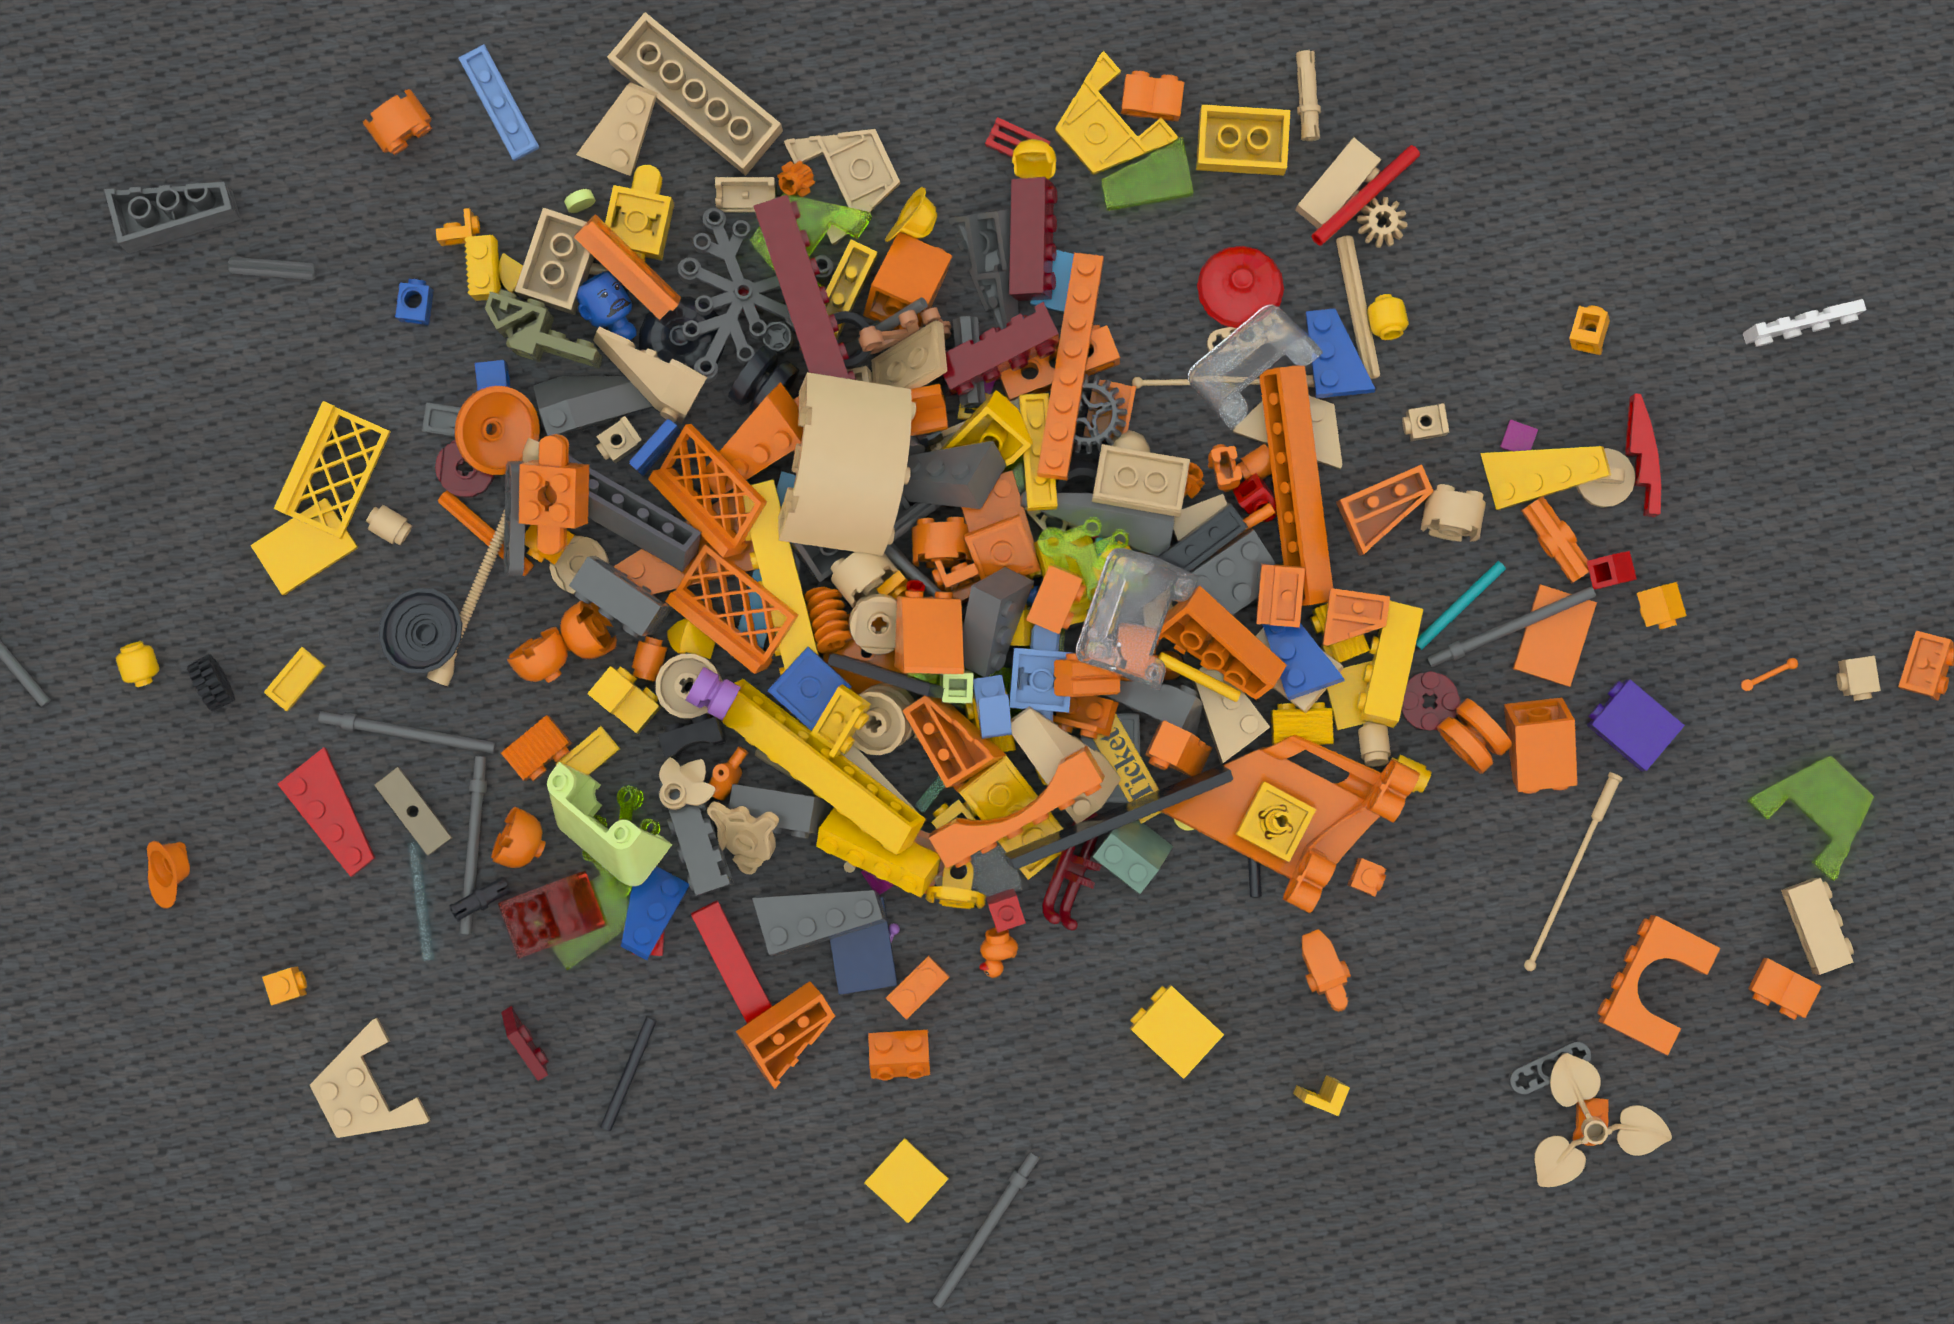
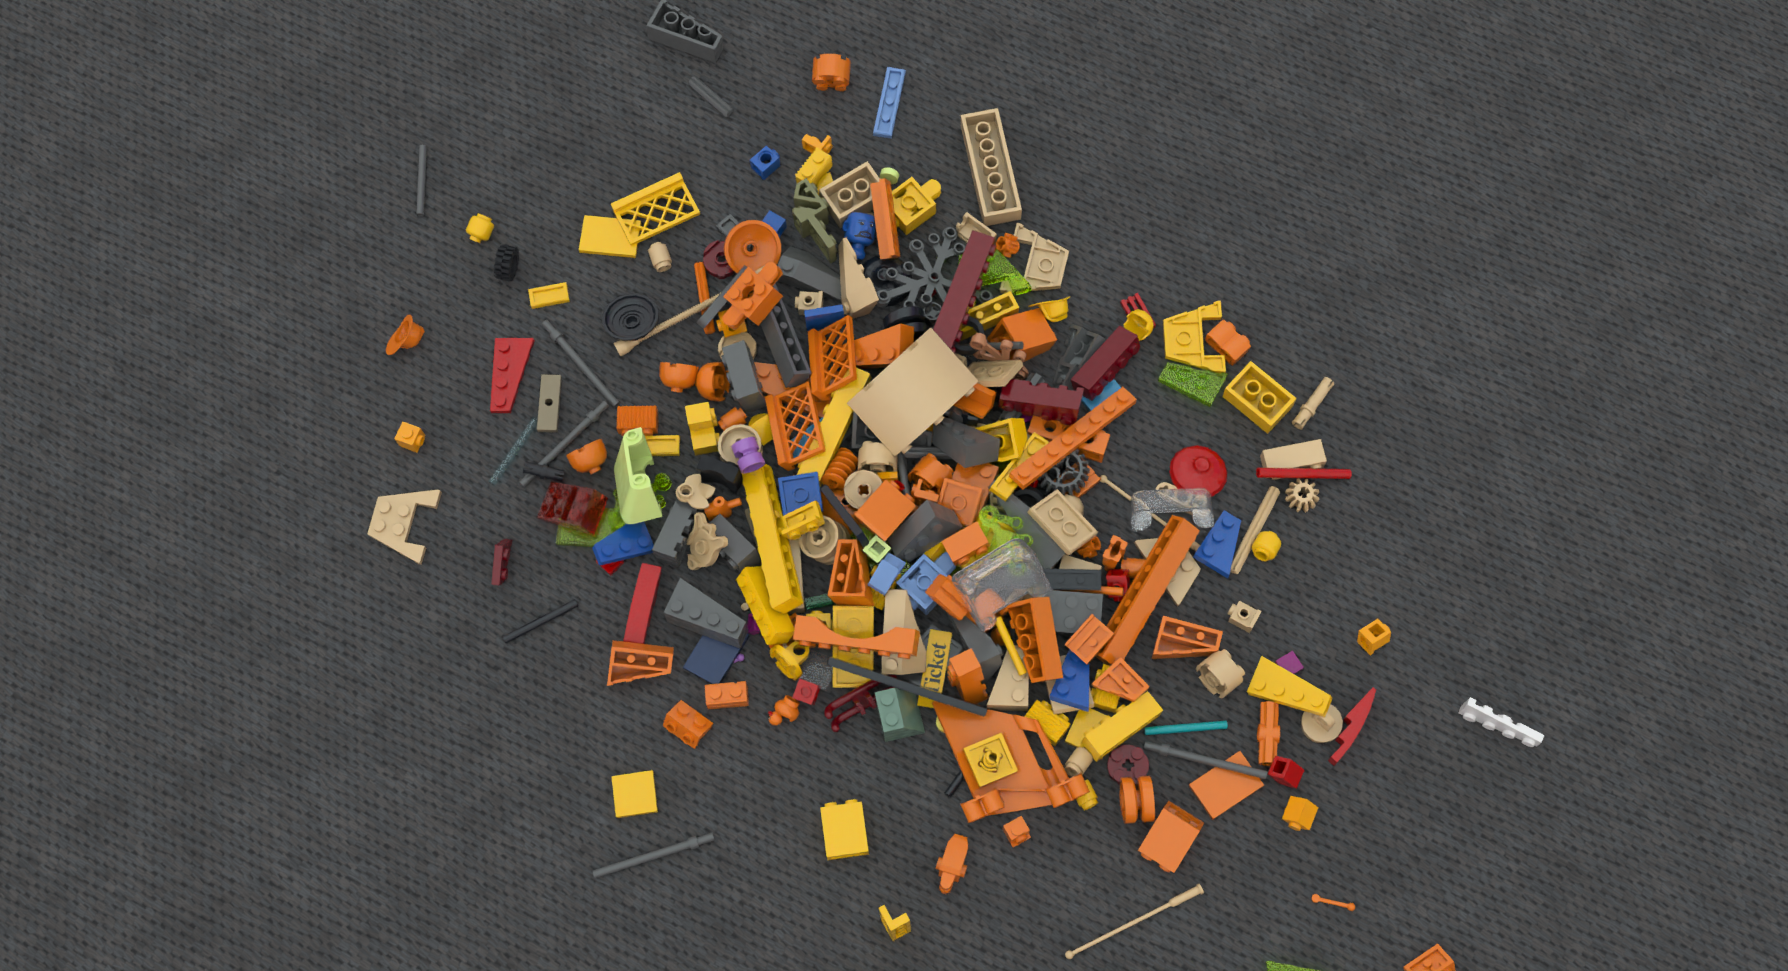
camera: 40 degrees right, 15 degrees down
tan wing [576,82,658,176] -> none
orange bracket [1053,696,1118,740] -> none
dark purple brick [1587,679,1685,771] -> none
tan brick [1837,656,1881,701] -> none

